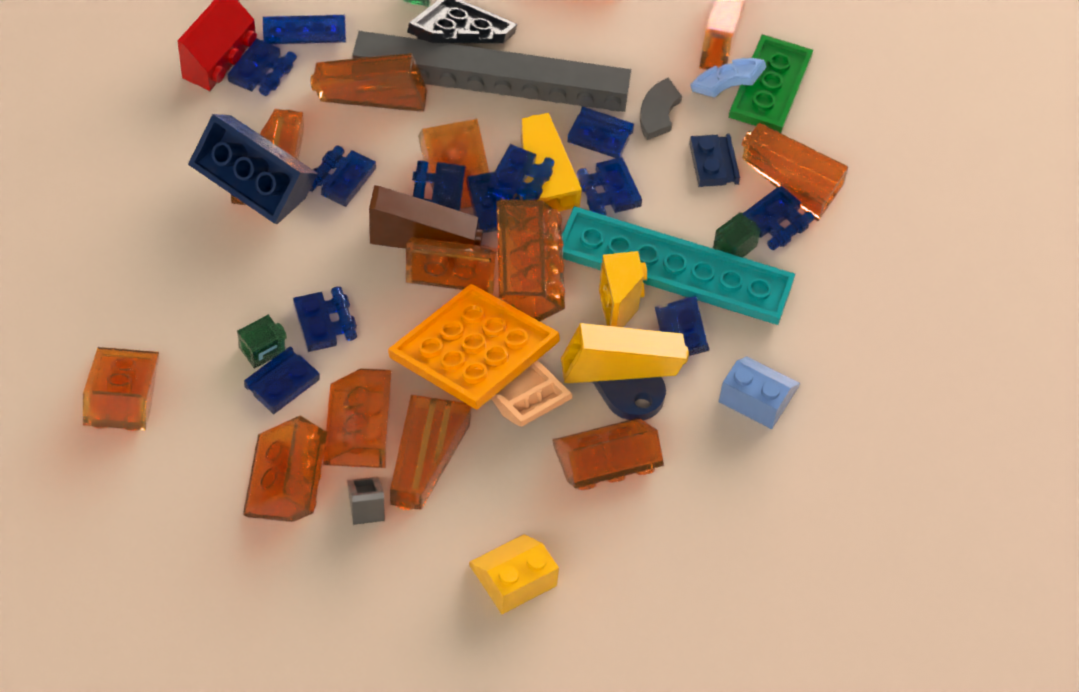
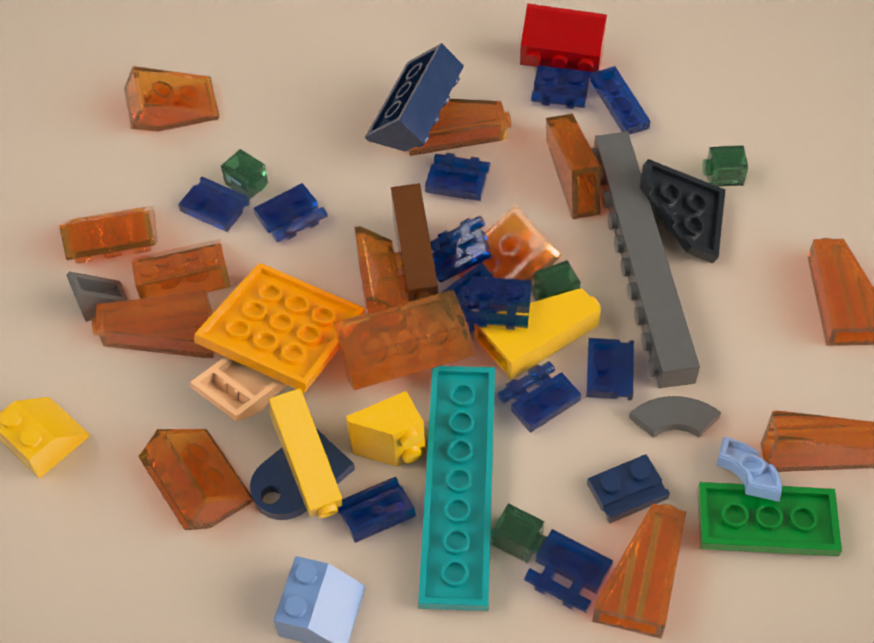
camera: 80 degrees right, 0 degrees up
none -> clear green brick [531,260,581,301]

